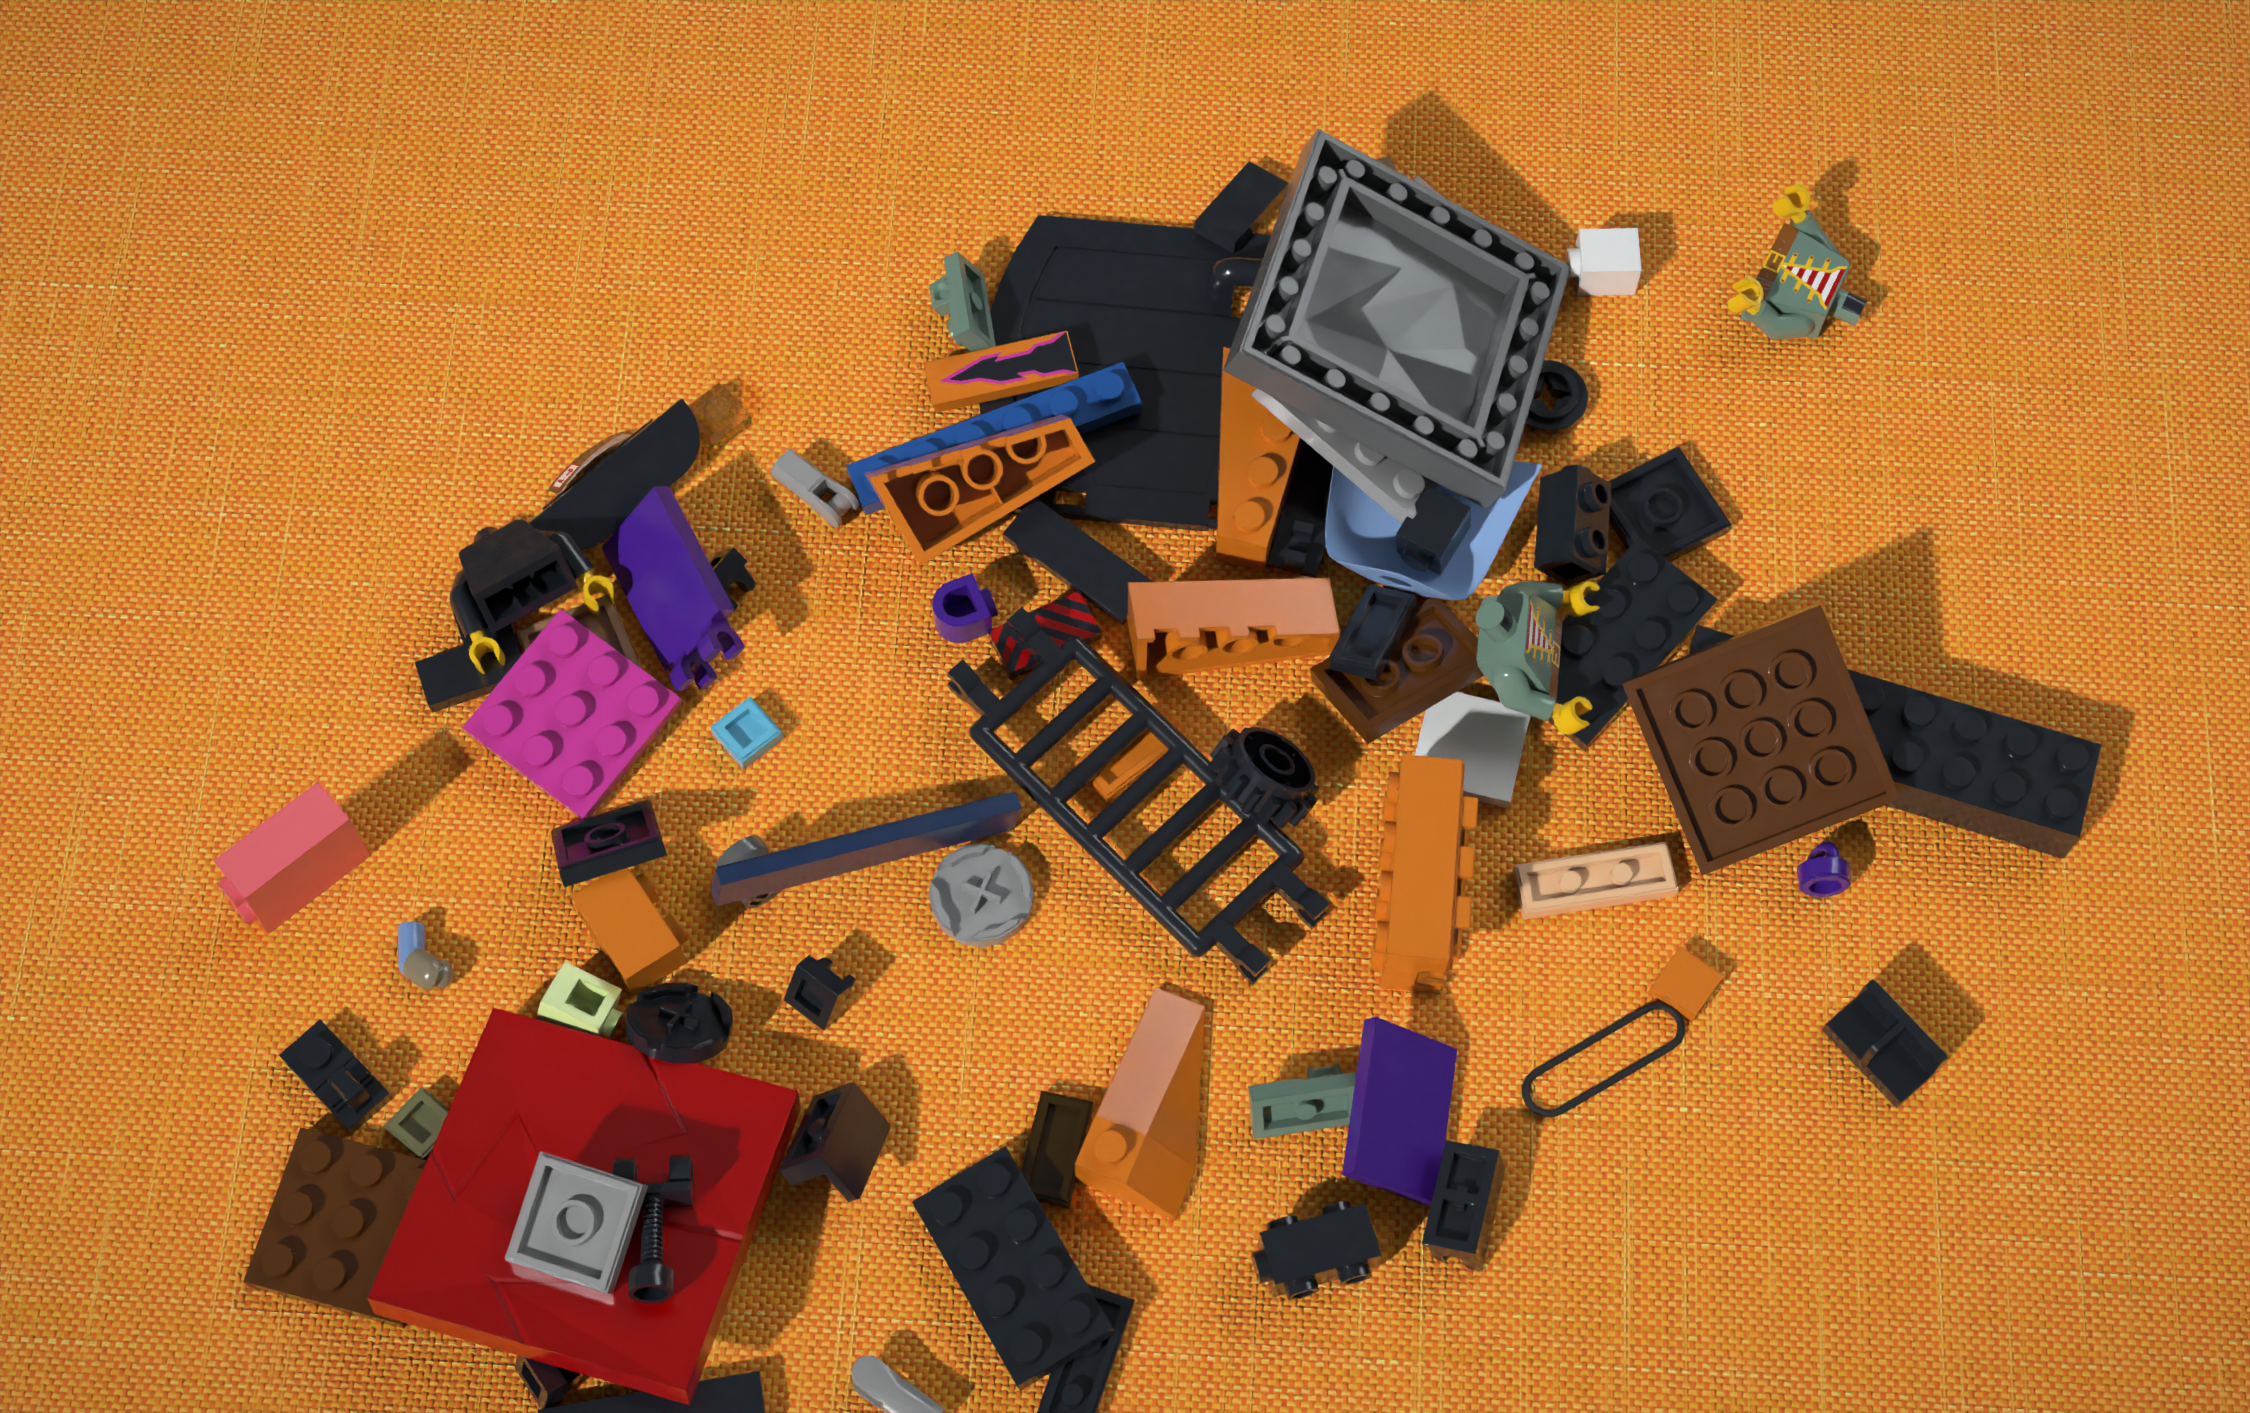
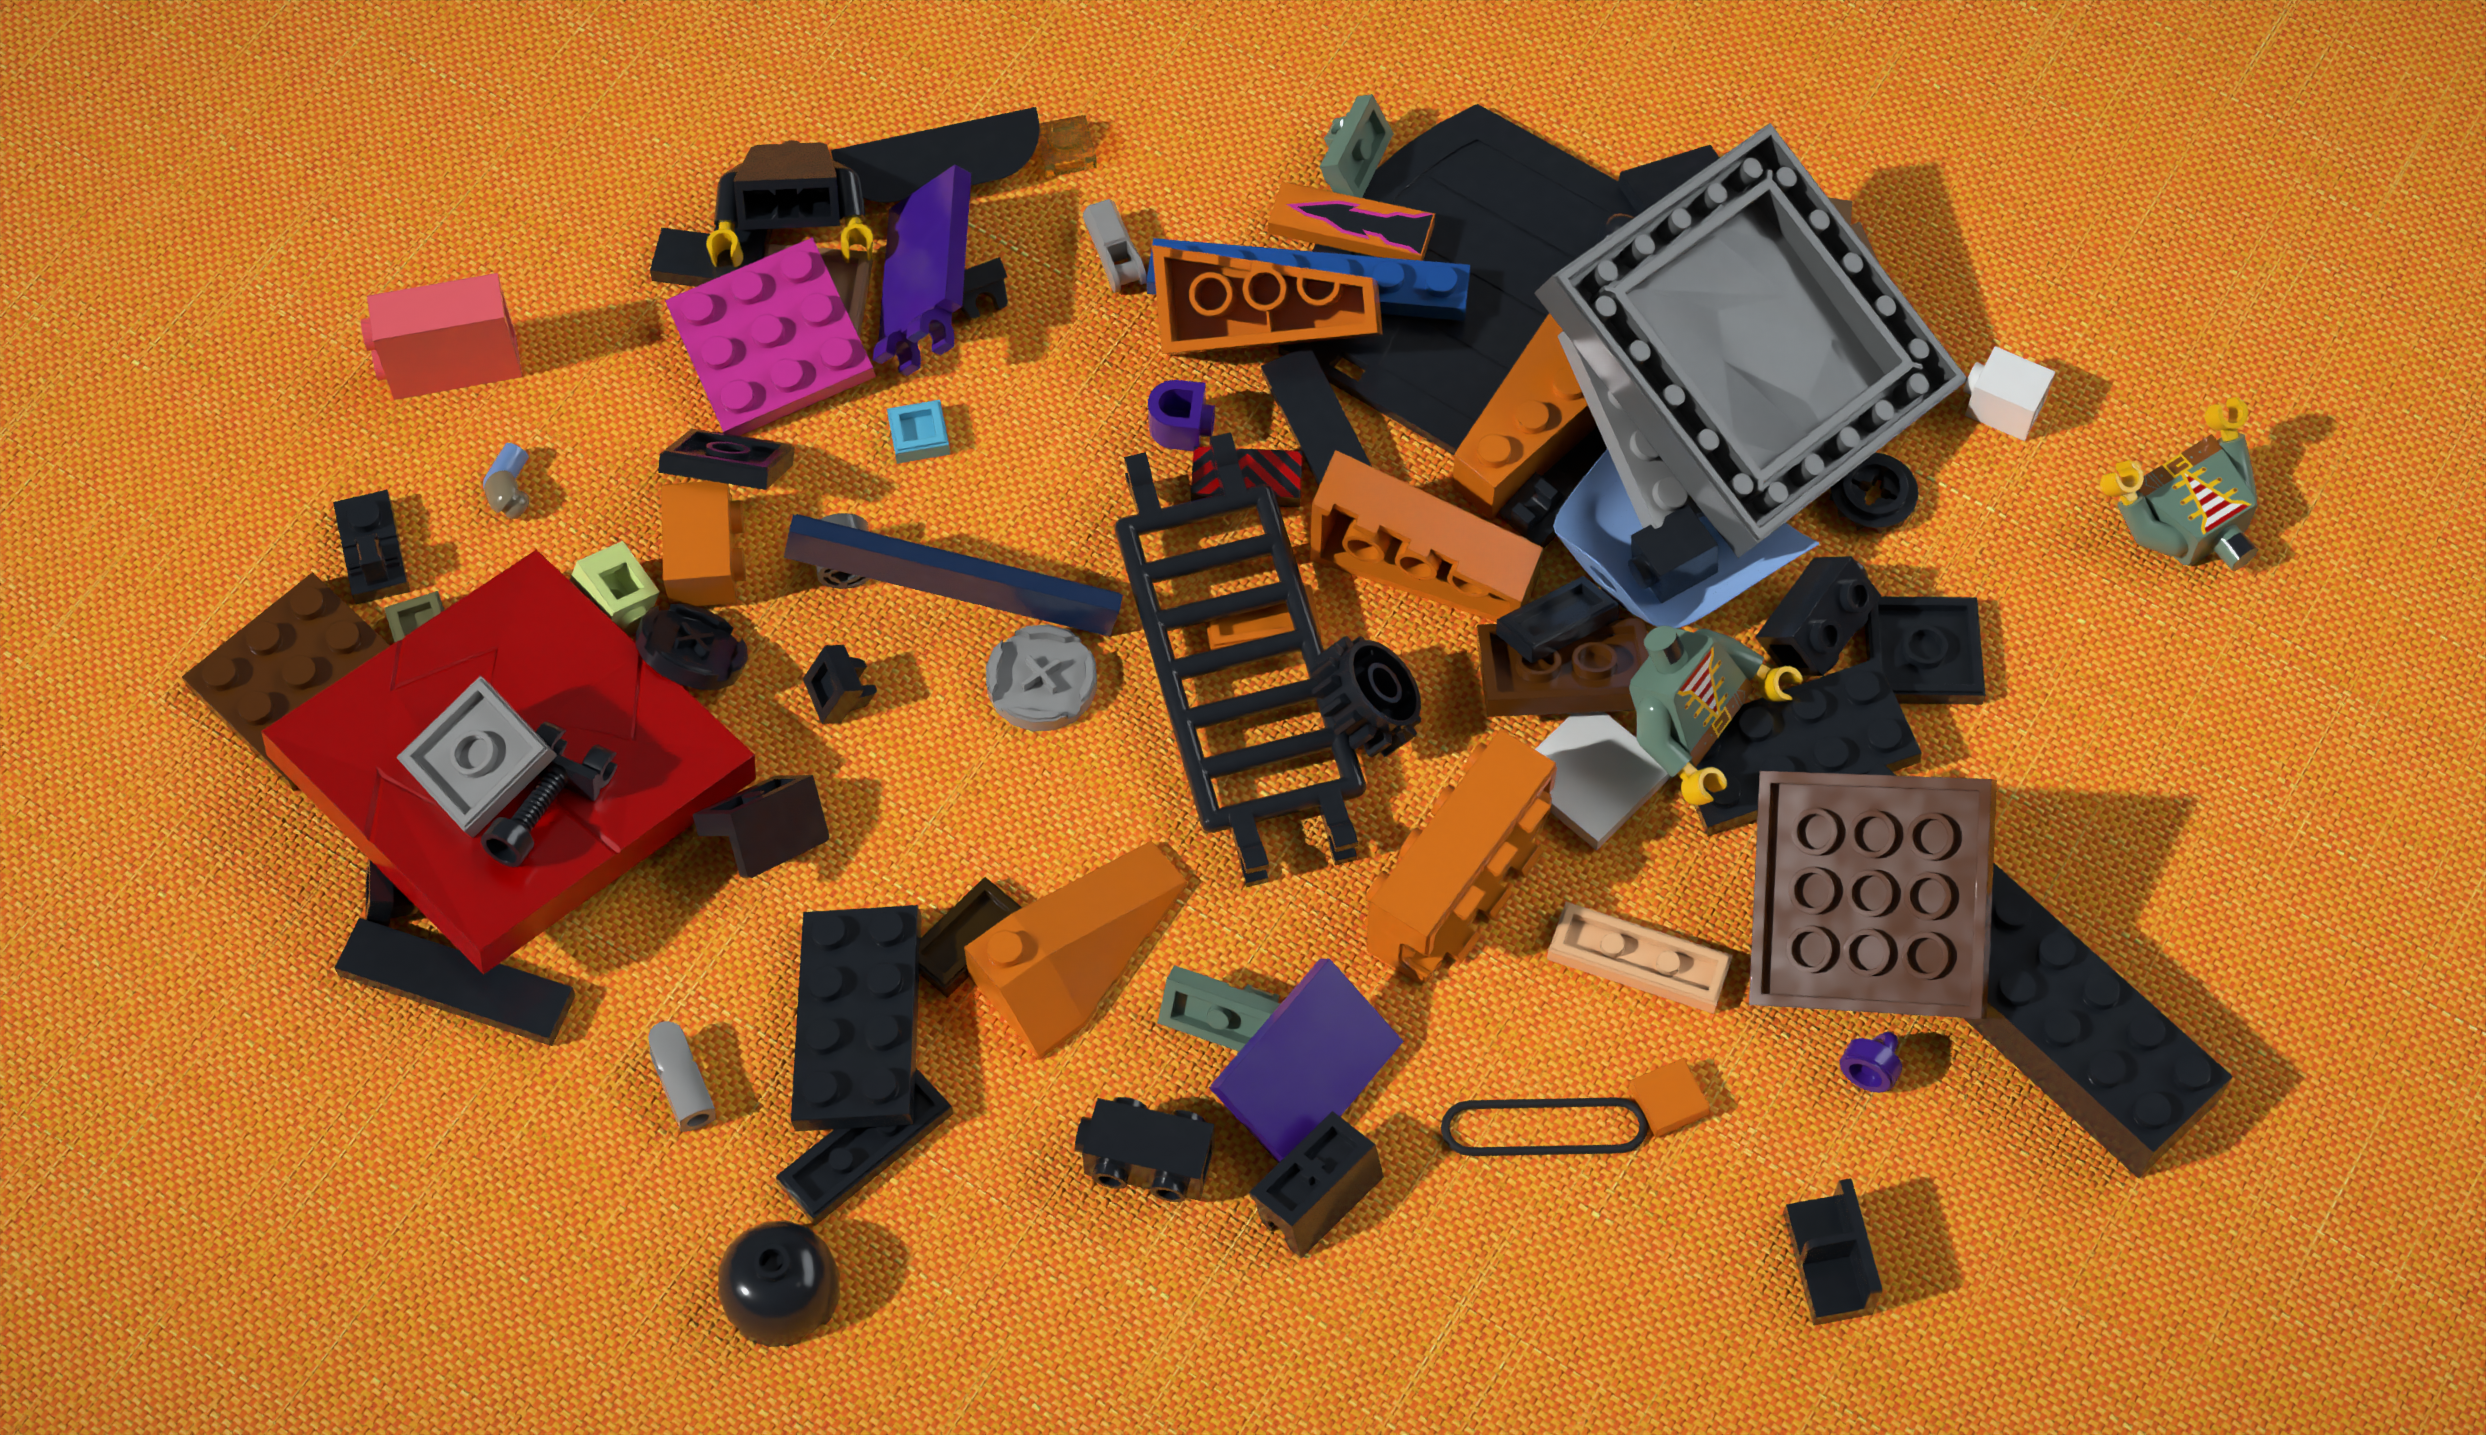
camera: 30 degrees right, 5 degrees down
sticker [548,433,631,494] -> none

